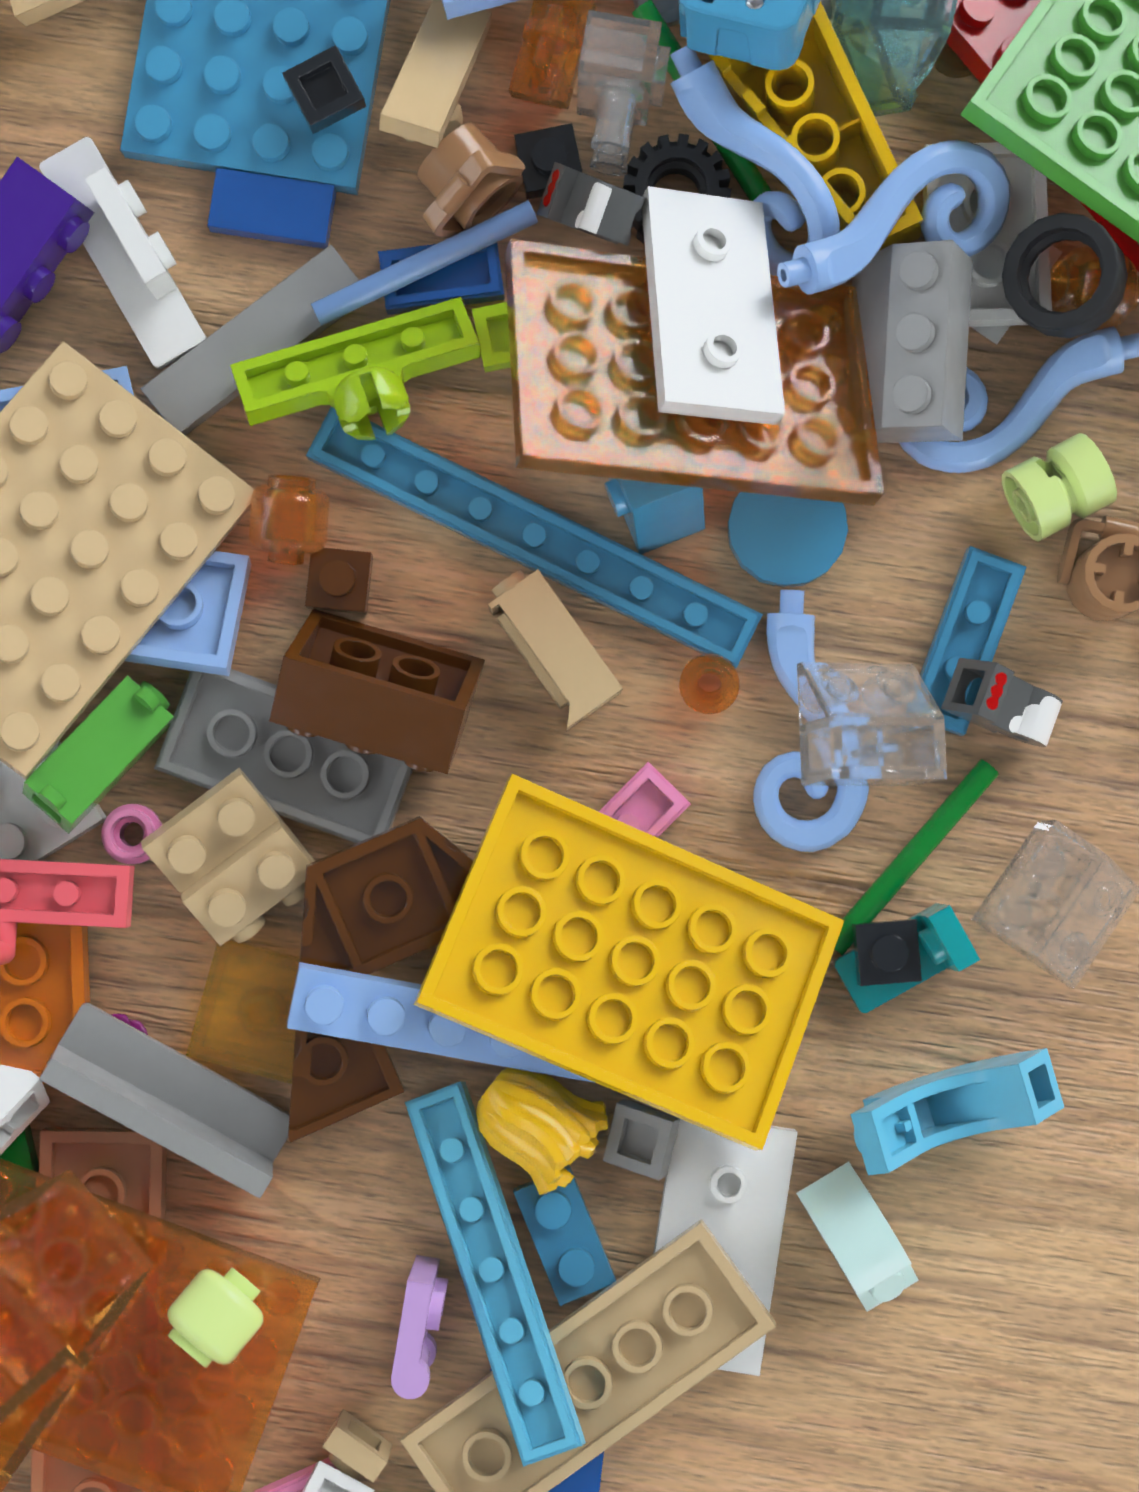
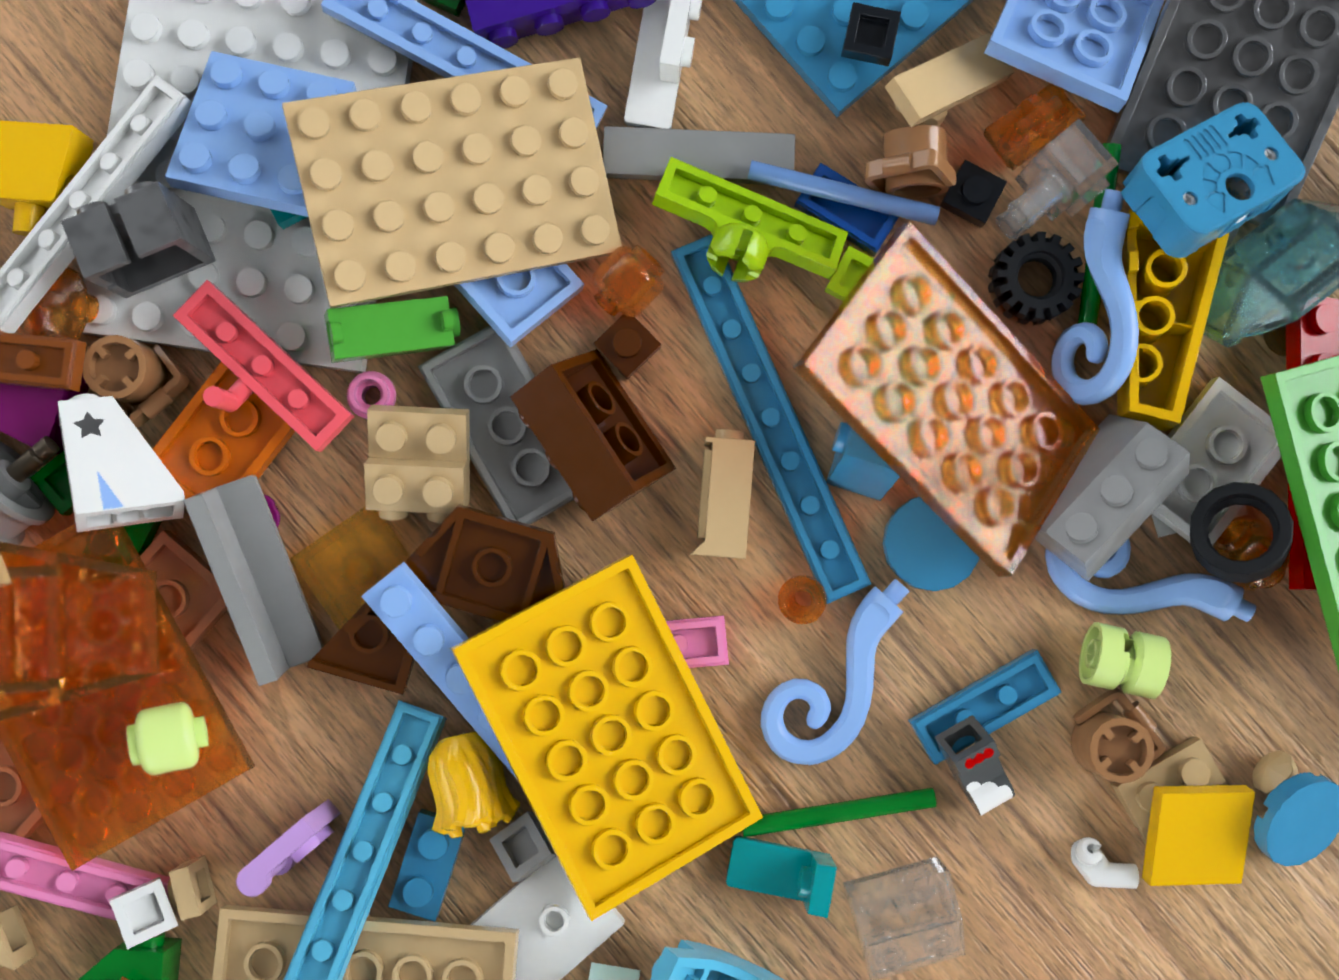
camera: 45 degrees right, 0 degrees up
blue tile [207,168,337,249] -> none
dark grey leg [537,162,645,246] -> none
white plate [642,186,785,425] -> none
light blue plant [777,140,1011,294] -> none
clear slope [797,662,947,786] -> none
black plate [852,919,922,986] -> none

